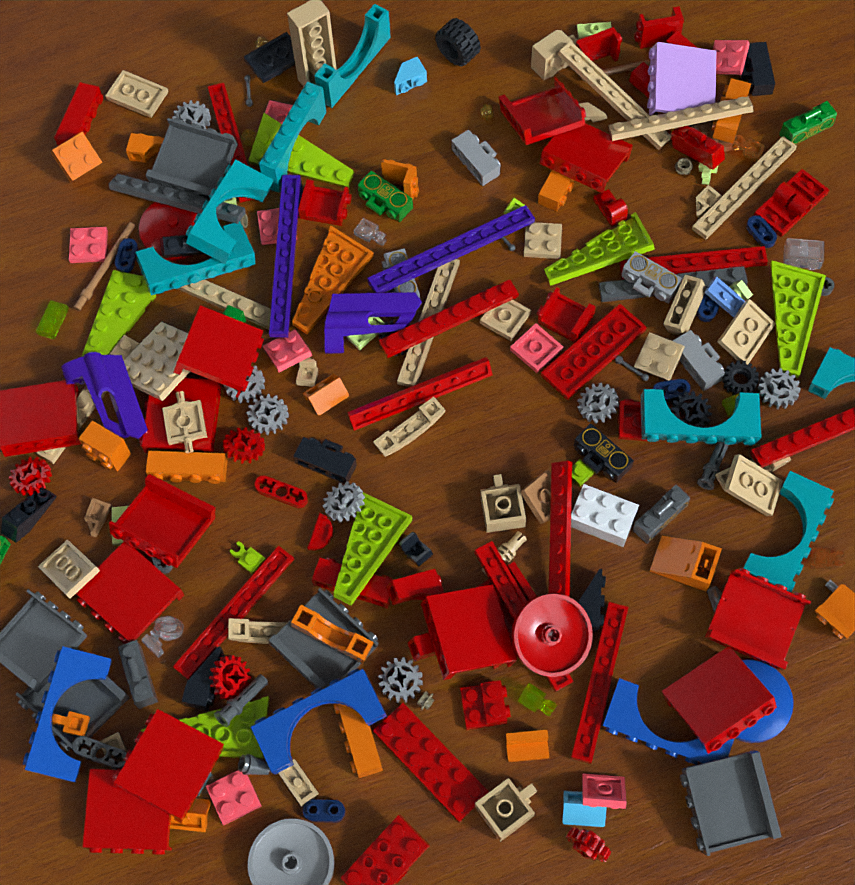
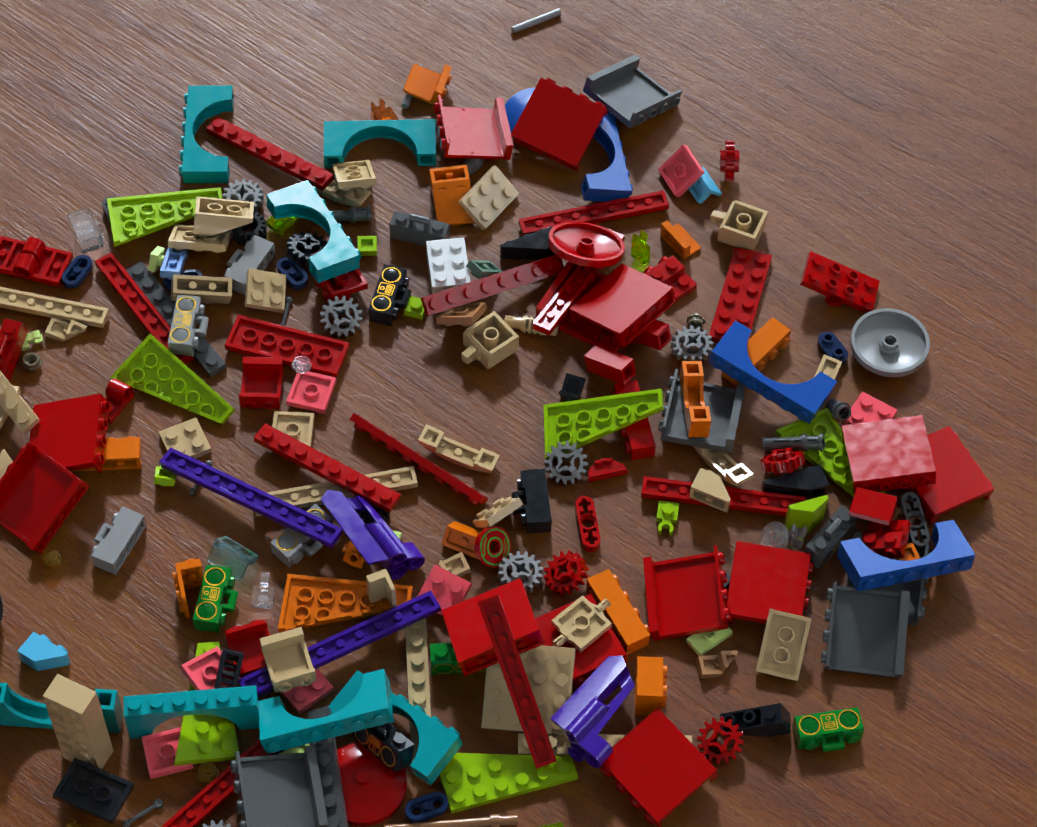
camera: 125 degrees left, 10 degrees down
none -> coral plate [180,646,240,690]
none -> tan slope [193,197,254,237]
none -> clear light blue panel [207,536,259,580]
none -> black slope [214,648,244,689]
none -> tan panel [260,627,317,693]
none -> clear plate [292,356,312,373]
none -> lime plate [357,236,377,256]
none -> tan panel [366,569,396,609]
none -> tan plate [458,165,519,231]
none -> sand green plate [466,260,502,279]
none -> tan plate [472,497,523,528]
none -> red tile [474,526,511,568]
none -> red plate [478,594,557,769]
none -> tan slope [689,468,731,513]
none -> lime slope [784,495,829,533]
none -> red slope [848,487,897,526]
none -> red plate [861,520,911,559]

